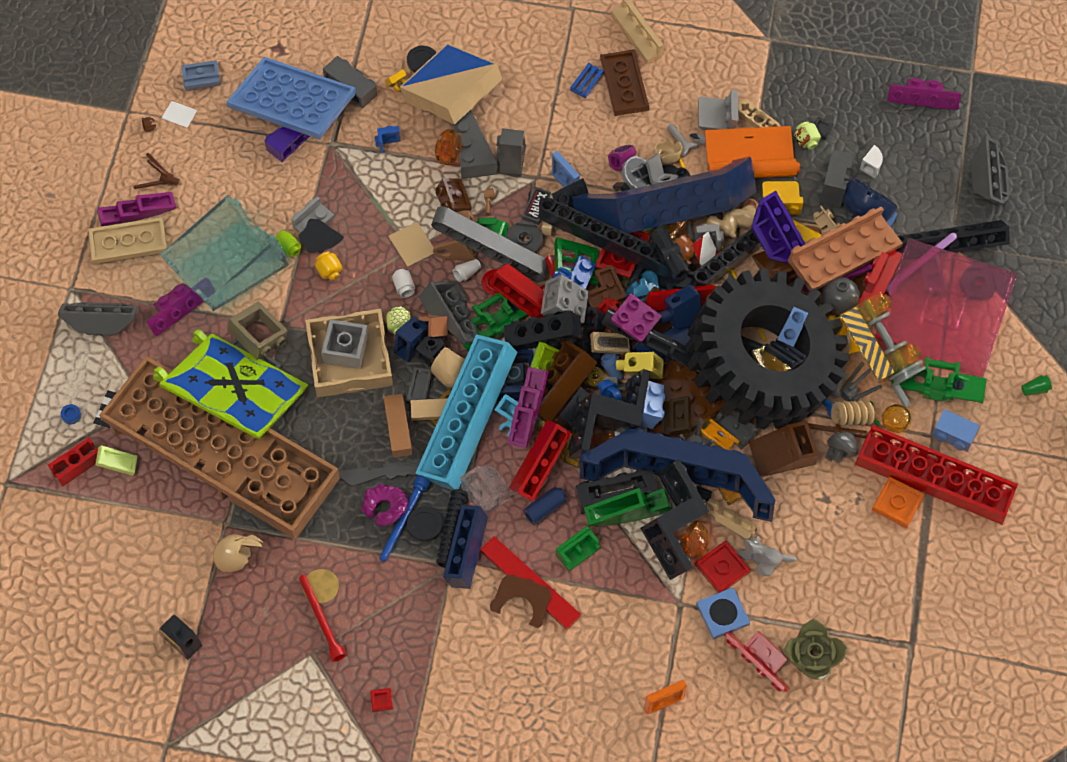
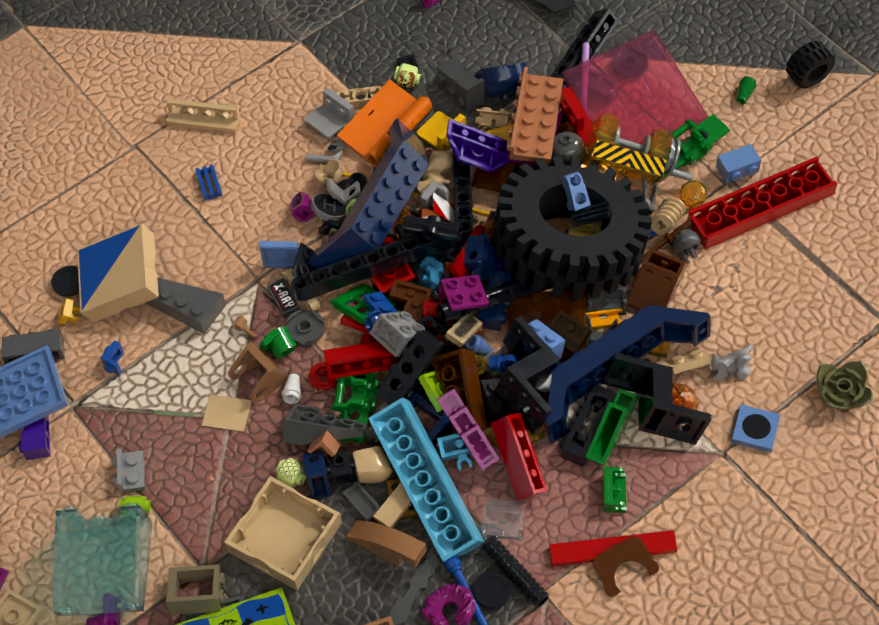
camera: 45 degrees left, 5 degrees down
black sticker [298,218,344,253] -> none
yellow head [315,252,343,281] -> none
light grey brick [322,319,369,369] -> none
white brick [392,269,415,298] -> none
beam [431,206,548,282] -> none
clear orange tile [435,129,462,166] -> none
reddish brown bracket [435,178,472,212] -> none
dark blue brick [443,505,488,589] -> none
dark grey wedge [496,128,526,176] -> none
black tile [505,362,526,385] -> none
dark blue brick [523,487,567,526] -> none
reddish brown tile [600,49,650,116] -> none
light yellow torso [616,352,664,379] -> none
orange tile [644,680,687,715] -> none
red tile [694,540,751,593] -> none
bracket [724,631,790,692] -> none
white brick [860,145,883,178] -> none
orange tile [872,476,925,528] -> none

